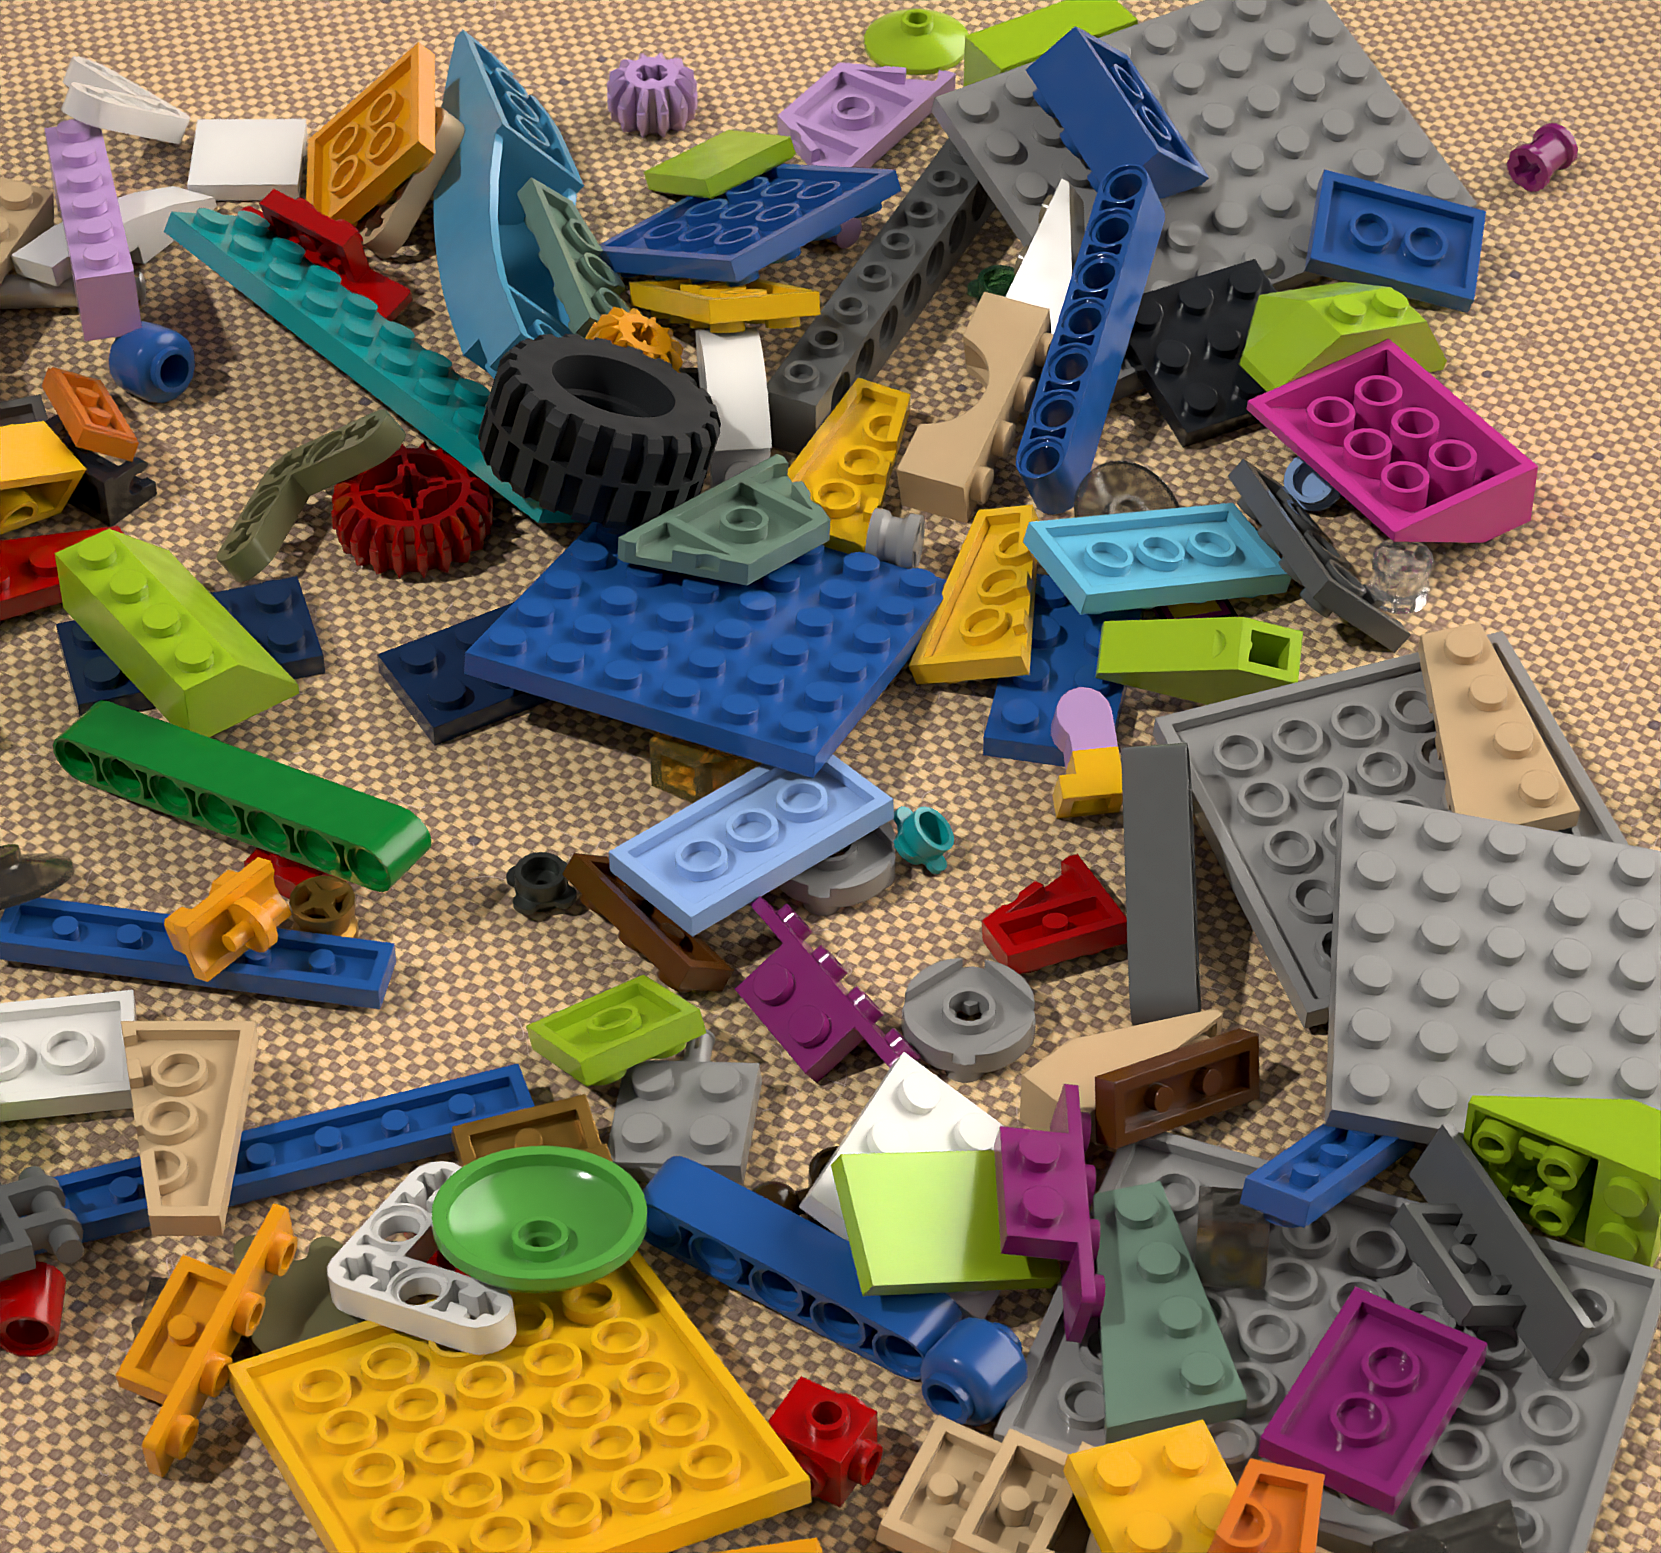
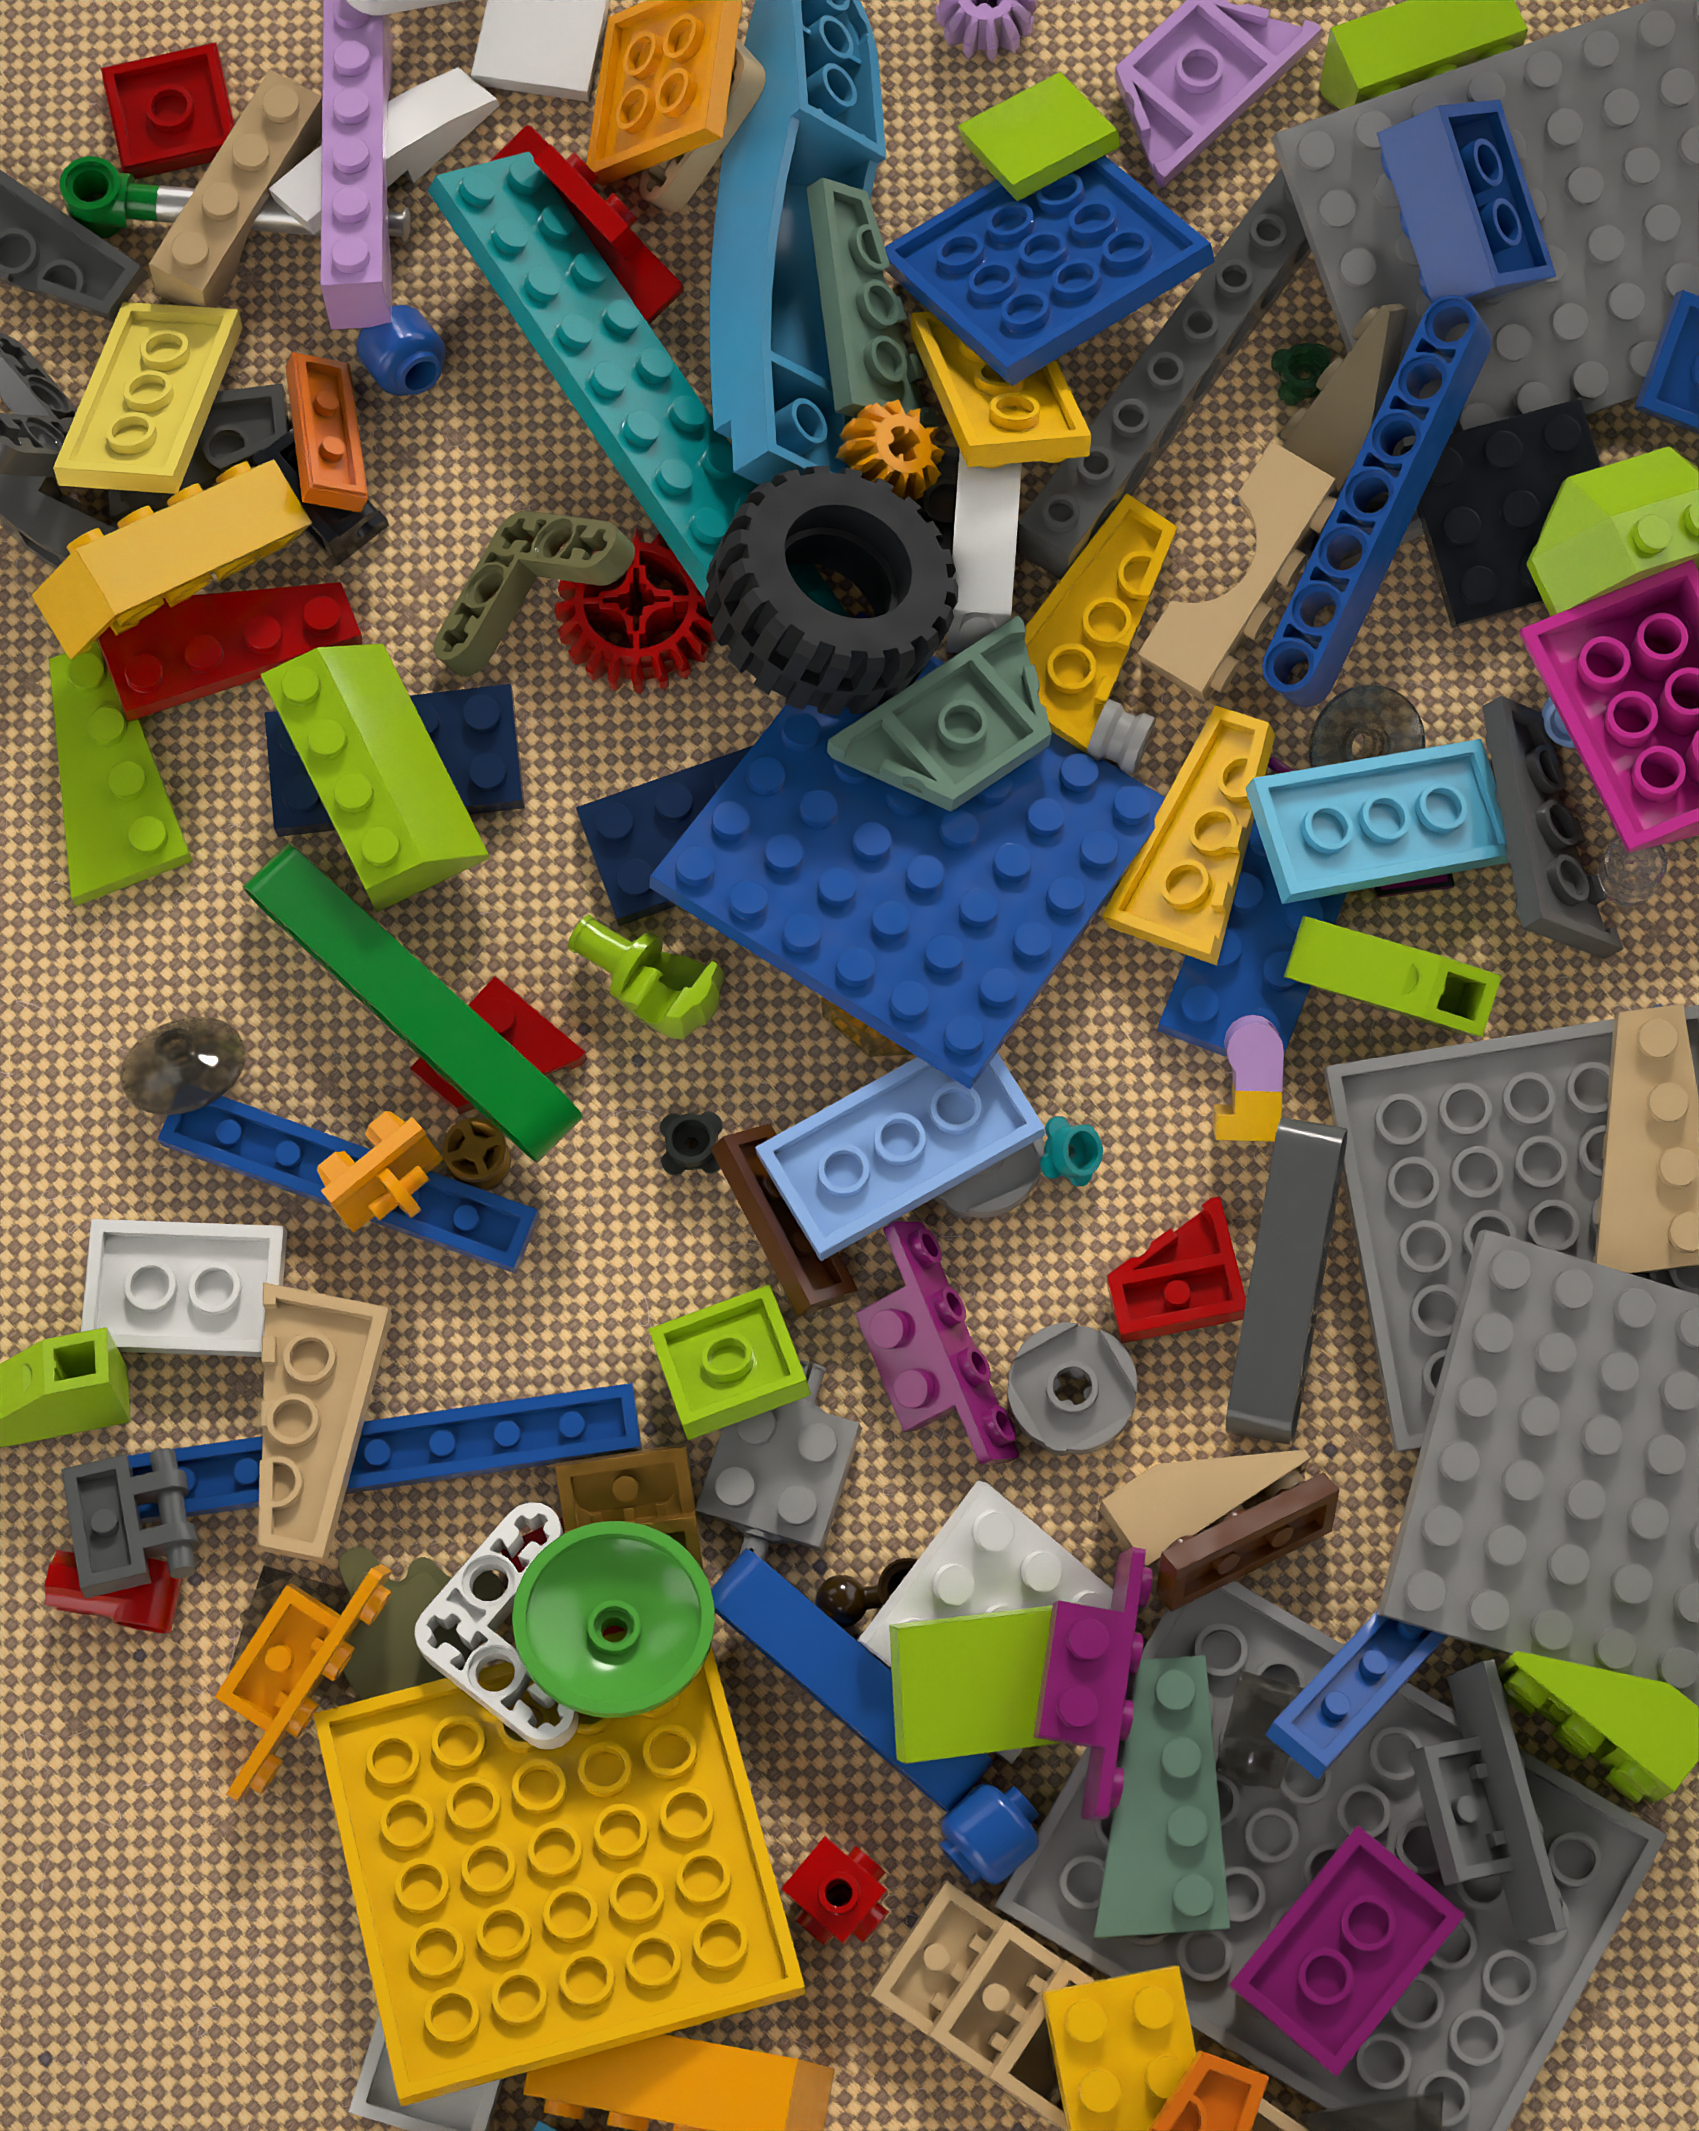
camera: 15 degrees right, 30 degrees up
none -> lime piece [567,915,725,1040]

